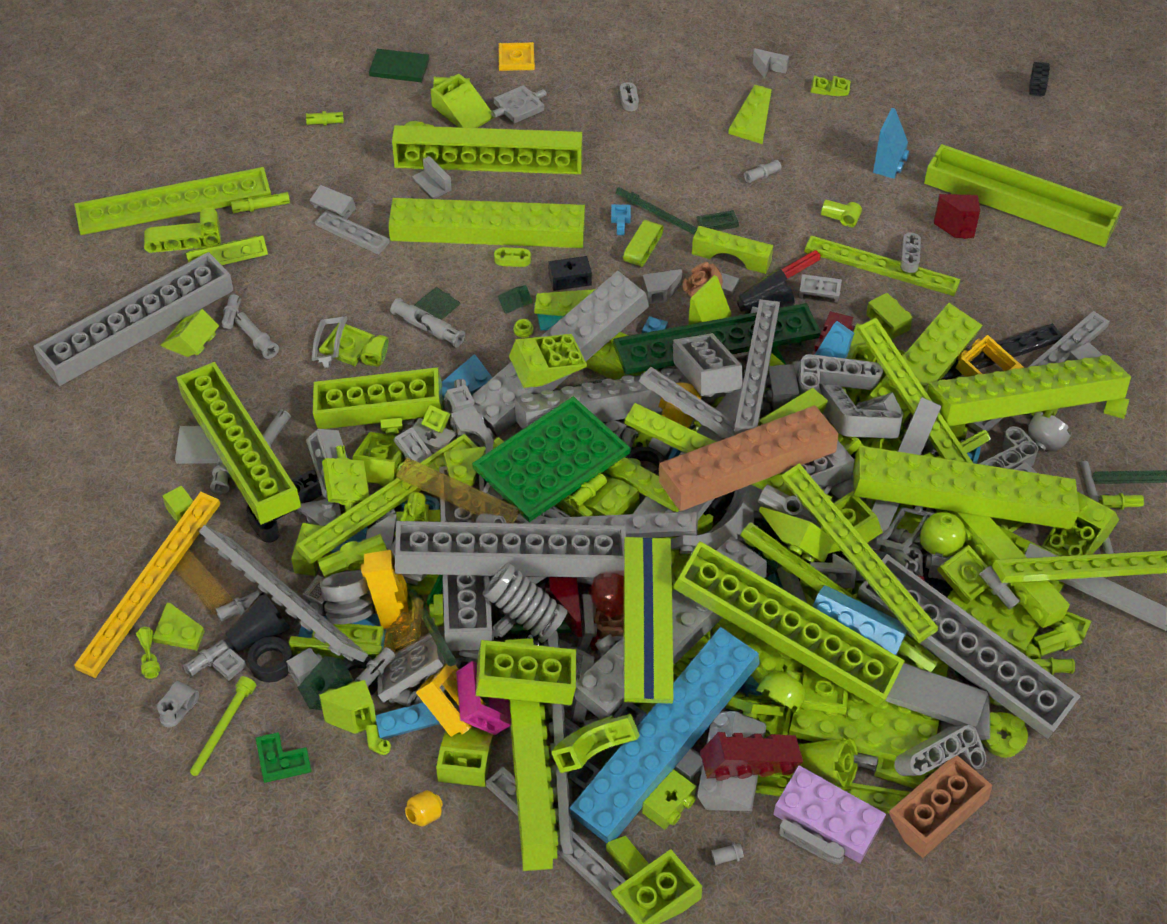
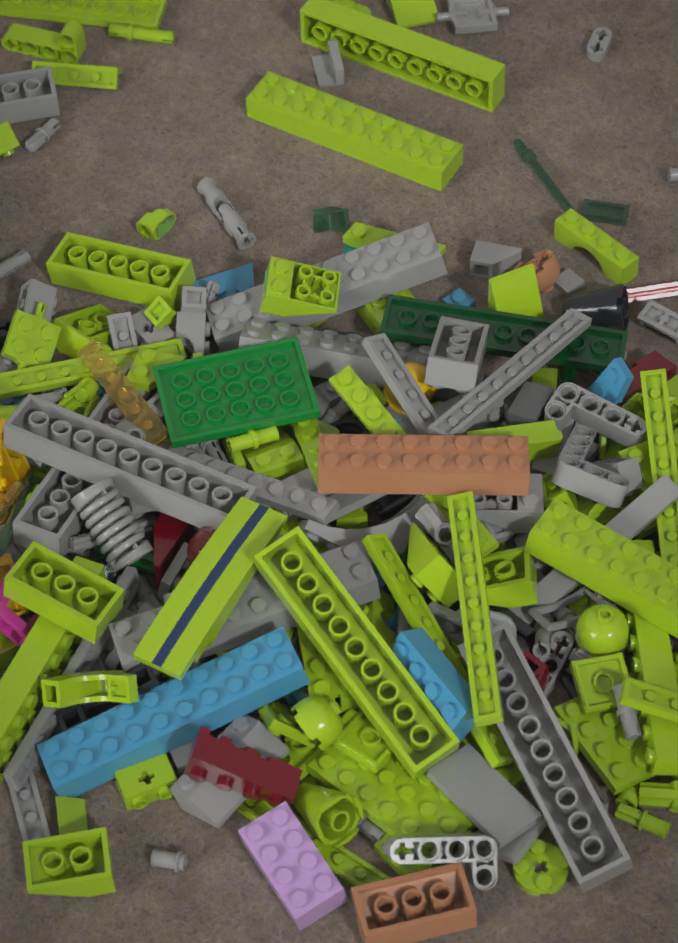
camera: 30 degrees right, 0 degrees up
light grey pin [234,312,279,359] -> none
light grey hinge [310,185,356,219] -> none
light grey sword [312,316,347,368] -> none
light grey tile [315,210,390,255] -> none
lime tile [319,323,375,366] -> none
lime plate [380,418,403,435] -> none
clear green piece [414,287,460,320] -> none
lime beam [494,247,531,267] -> none
lime plate [513,319,534,338] -> none
black brick [548,256,592,291] -> none
dark azure plate [611,204,631,235] -> none
lime beam [623,219,664,267] -> none
light grey hinge [779,819,845,865] -> none

